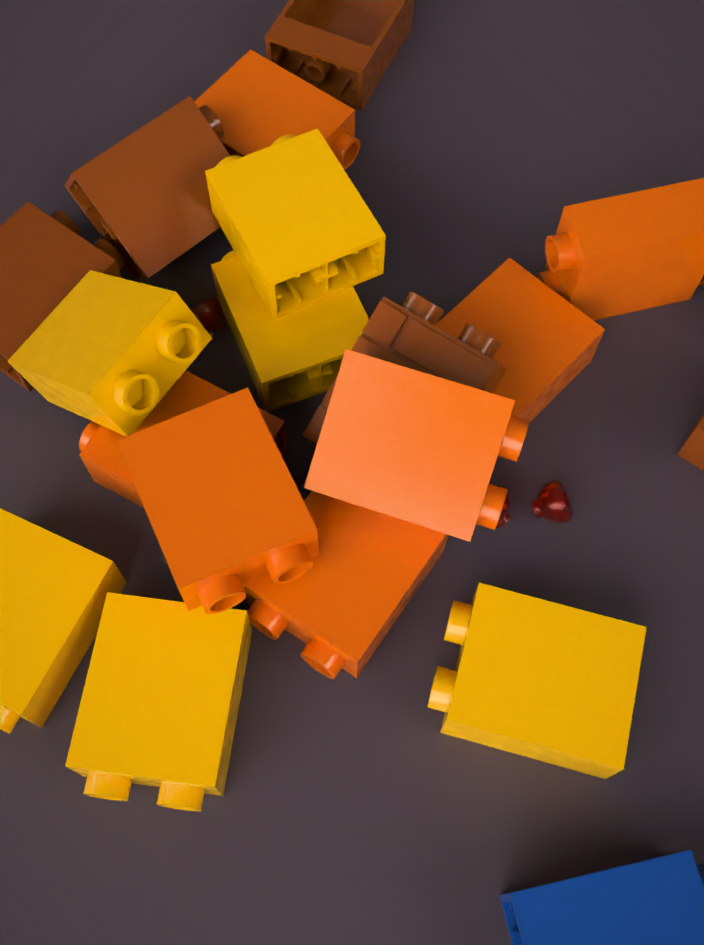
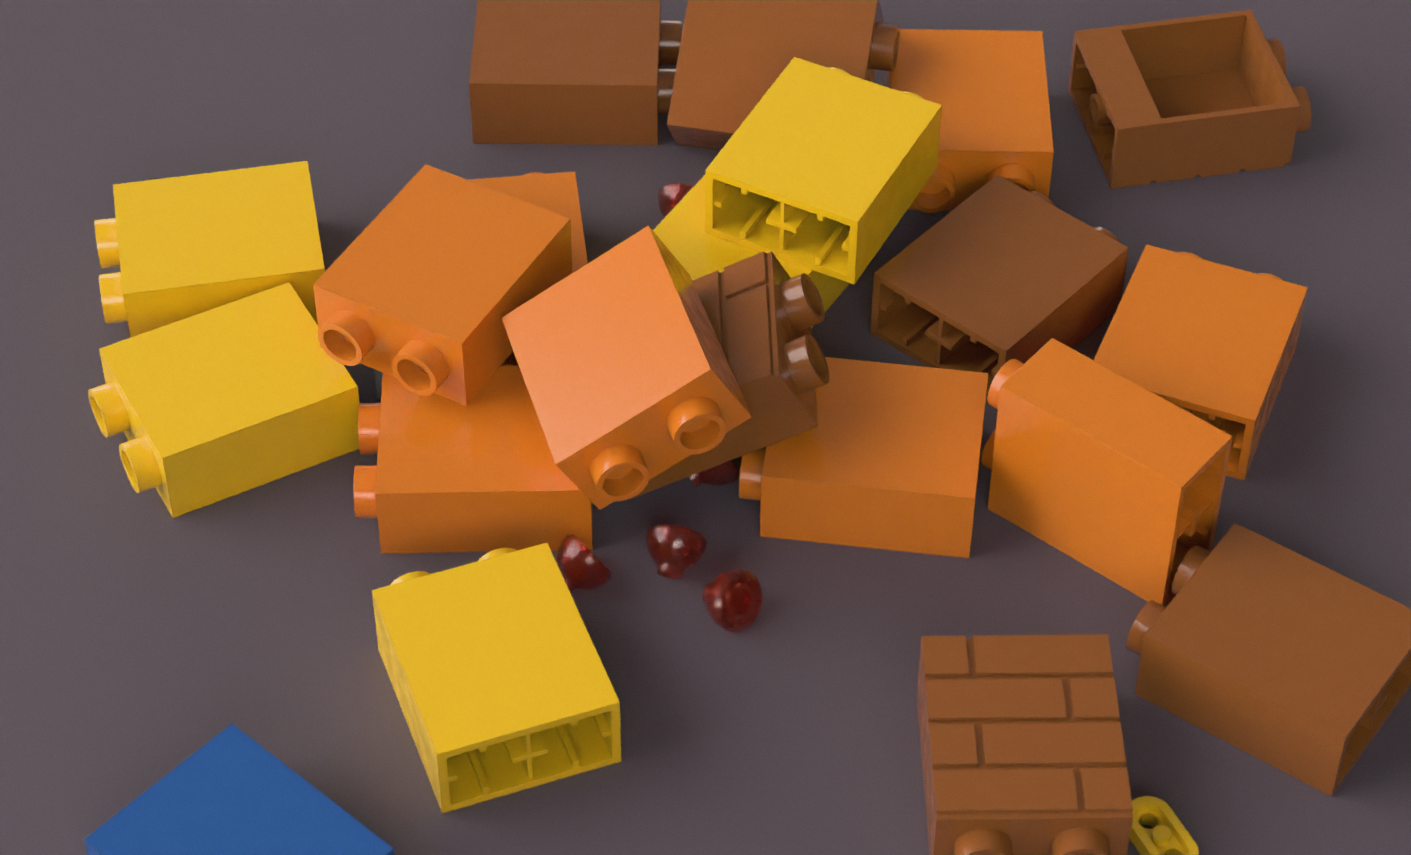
camera: 55 degrees right, 20 degrees down
yellow brick [7,270,212,436] -> none
none -> clear red brick [556,534,611,593]
none -> dark orange brick [870,175,1129,404]
none -> orange brick [1094,244,1308,481]

